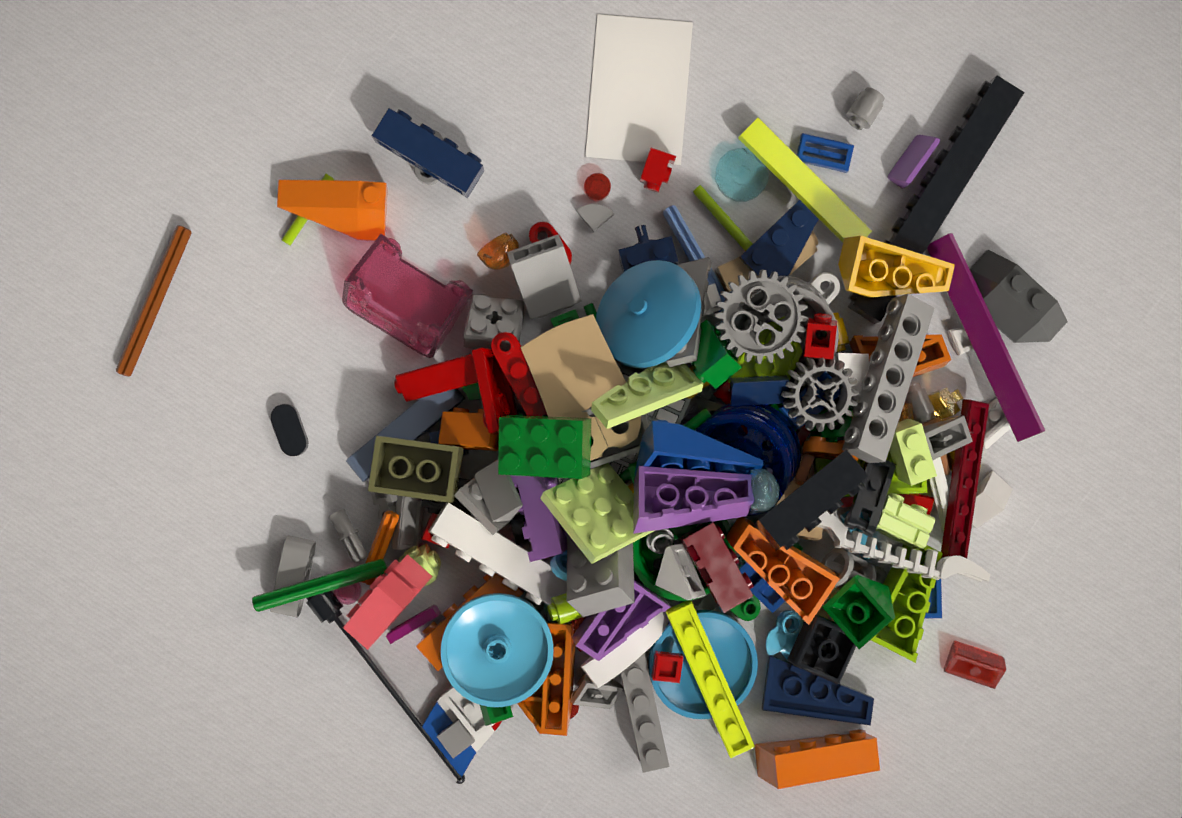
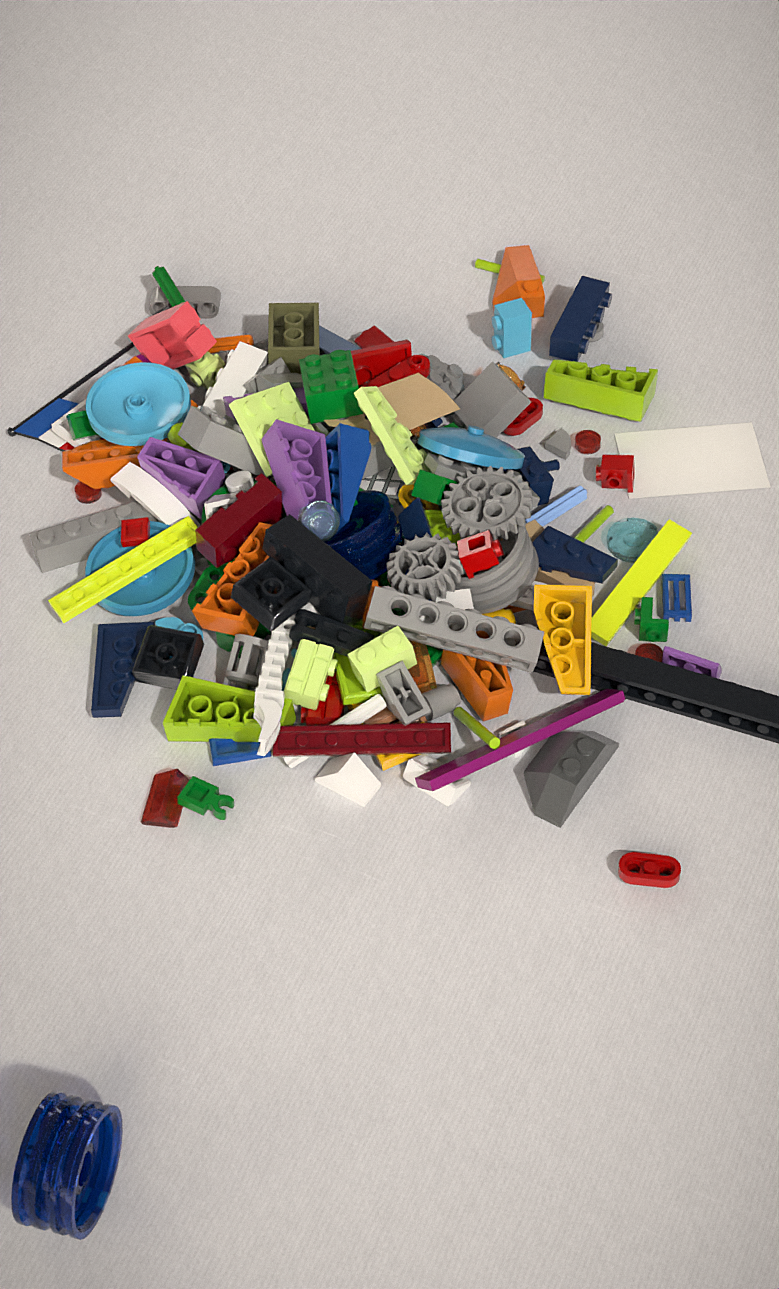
camera: 85 degrees right, 40 degrees down
dark orange axle [116,225,192,377] -> none
black tile [271,404,309,456] -> none
light grey axle [329,509,367,563] -> none
clear pink windscreen [342,234,473,358] -> none
light grey tile [437,719,475,758] -> none
light grey slope [570,672,624,709] -> none
orange wedge [754,730,880,789] -> none
green slope [822,575,895,650] -> none
light grey brick [846,87,885,130] -> none
clear yellow tile [928,387,963,420] -> none
none -> green plate [177,776,234,820]
none -> white tile [225,471,254,494]
none -> black brick [231,557,312,631]
none -> lime bar [453,707,500,749]
none -> medium azure brick [491,298,532,358]
none -> lime wedge [543,360,658,422]
none -> red plate [618,852,681,888]
none -> green bracket [634,597,669,642]
none -> clear red tile [635,643,663,662]

